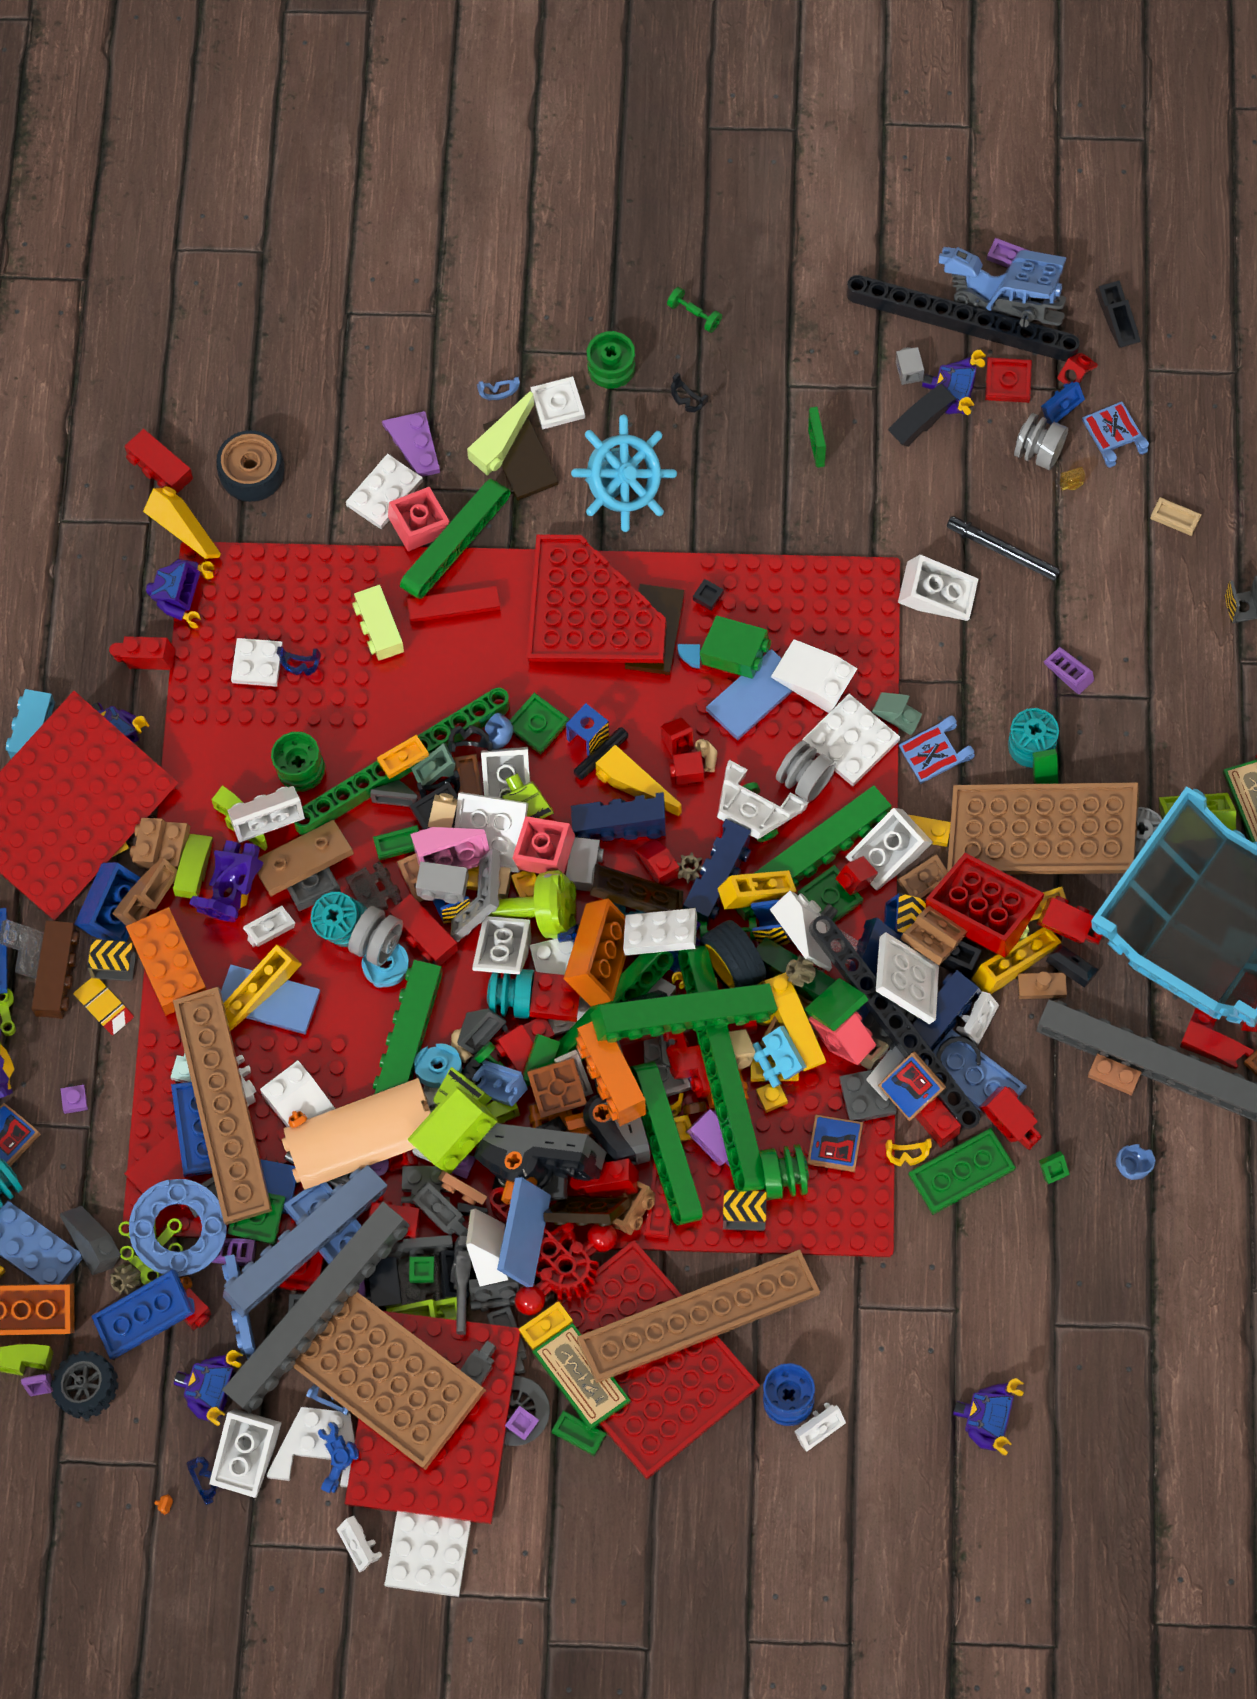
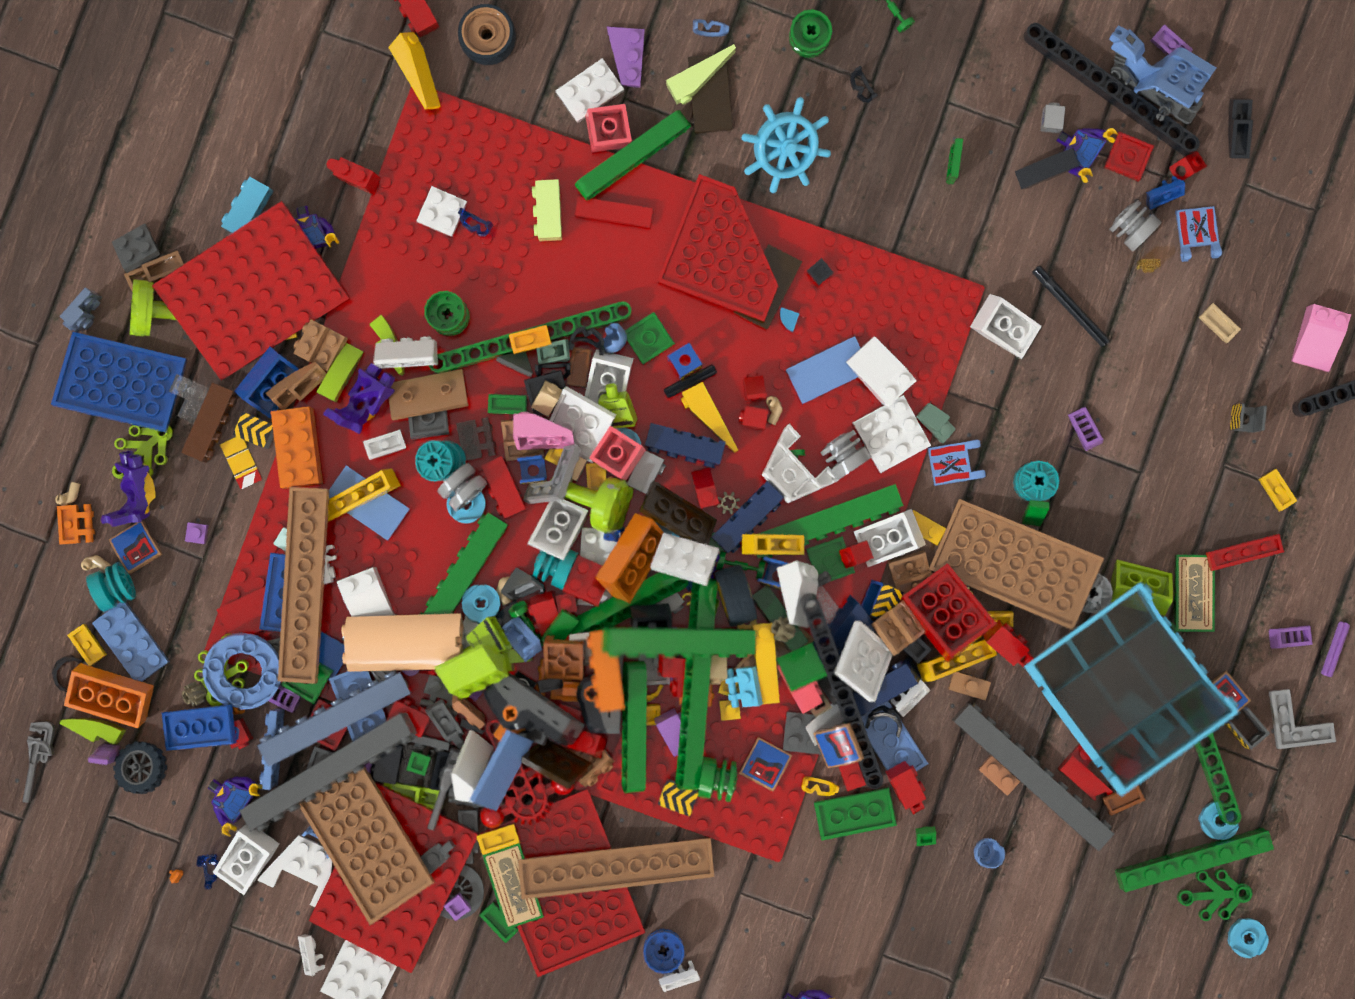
camera: 15 degrees right, 20 degrees up
dark grey slope [60,1206,121,1276] -> none
dark purple torso [146,559,214,628] -> none
orange rock [288,1111,307,1128] -> none
blue piece [318,1422,359,1493] -> none
light grey brick [416,861,469,904] -> none
white plate [530,377,585,429] -> none
reddish brown tile [682,1101,707,1115] -> none
green brick [700,615,771,679] -> none
black piece [1046,943,1099,988] -> none

